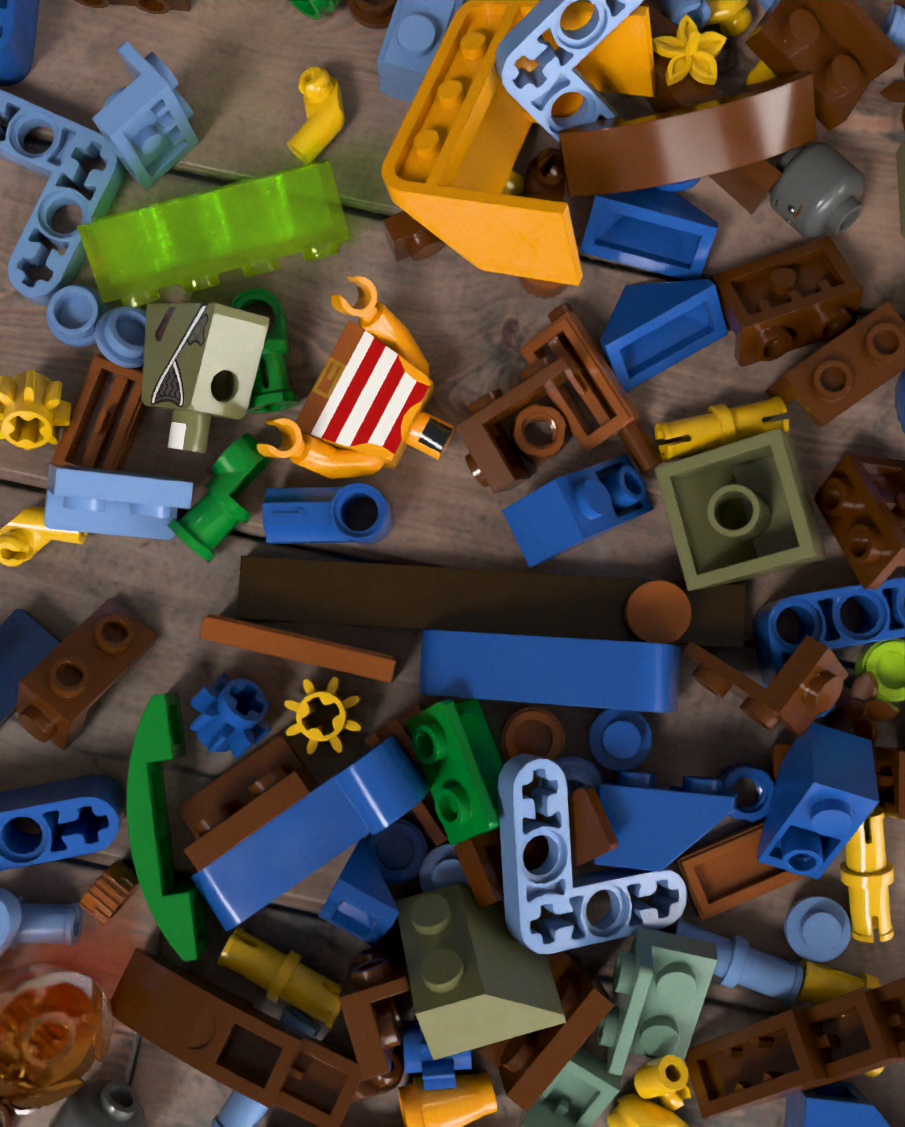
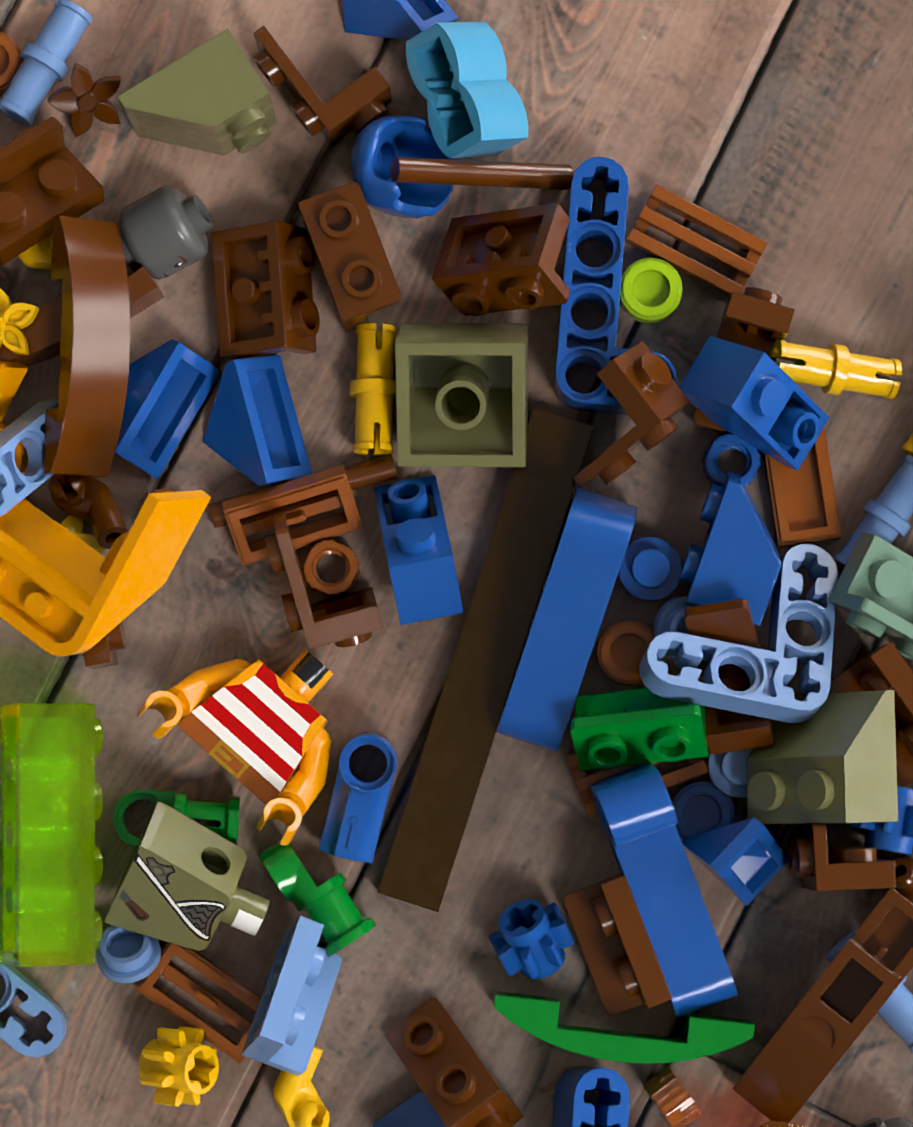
camera: 75 degrees left, 0 degrees up
medium blue plate [46,284,110,347] -> none
dark orange tile [199,613,398,683] -> none
yellow pin [217,926,342,1029] -> none
yellow gear [284,676,363,755] -> none
dark orange tile [624,580,691,644] -> none
medium blue plate [784,895,851,962] -> none
reddish brown plant [826,671,900,749] -> none

